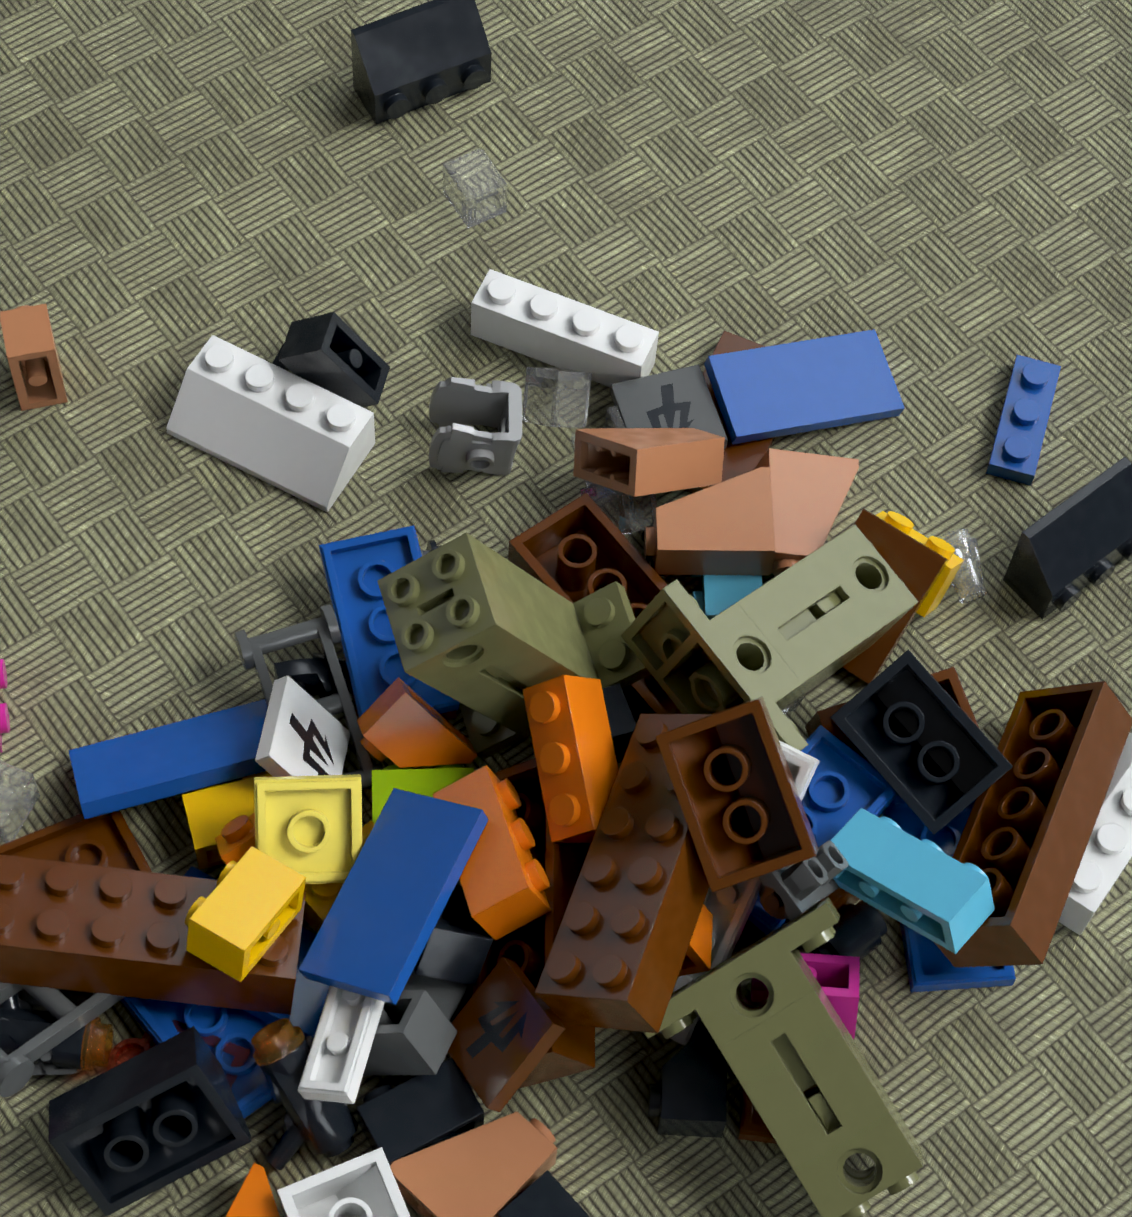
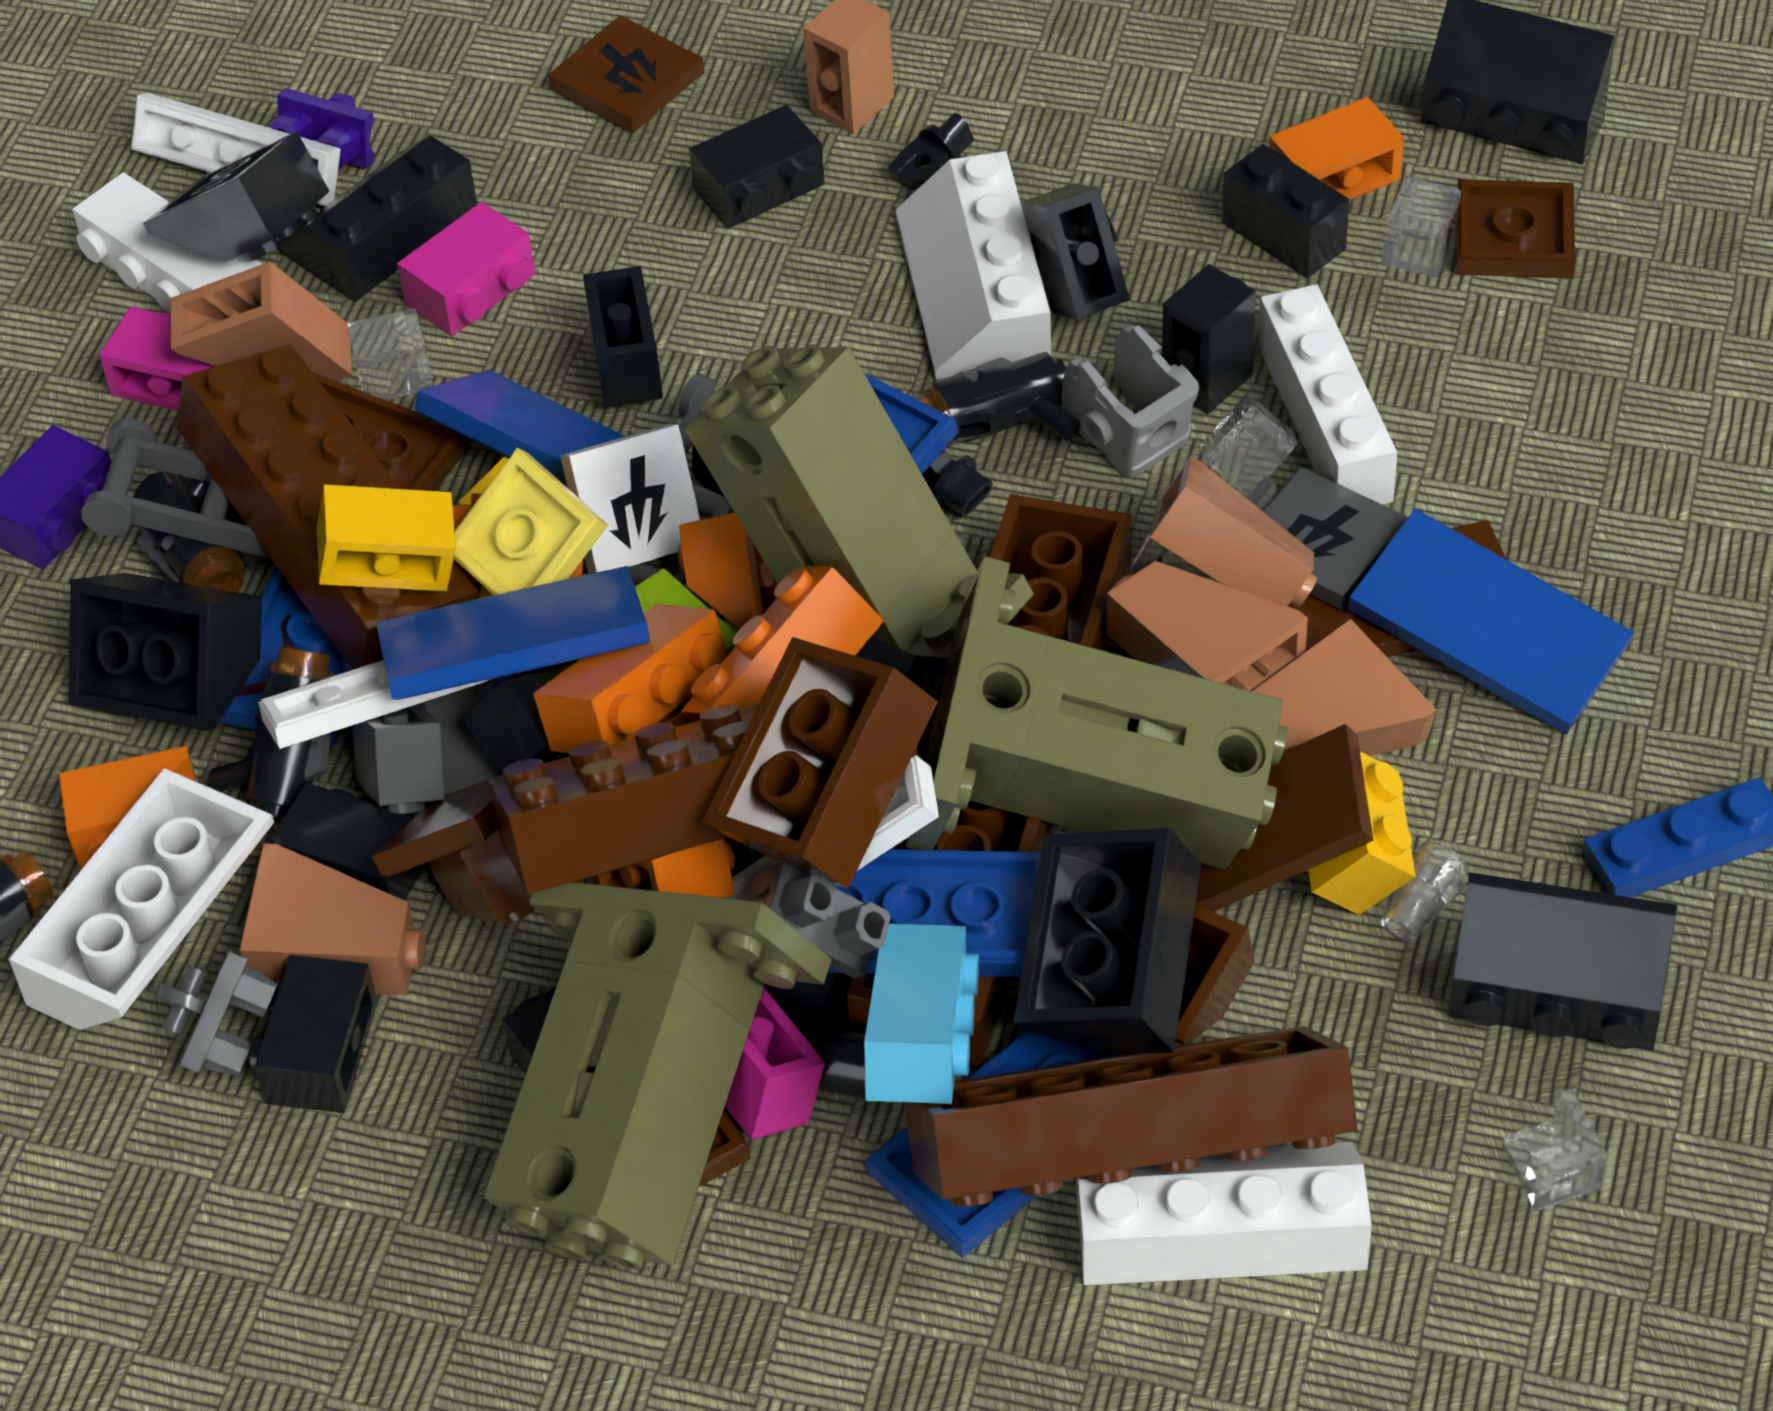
camera: 60 degrees right, 10 degrees down
none -> black brick [583,266,663,408]
none -> black brick [689,104,825,229]
none -> black piece [888,113,974,191]
none -> black piece [917,352,1081,446]
none -> black brick [1162,264,1256,415]
none -> black brick [1222,144,1349,279]
none -> orange brick [1269,97,1404,200]
none -> reddish brown tile [1456,179,1575,279]

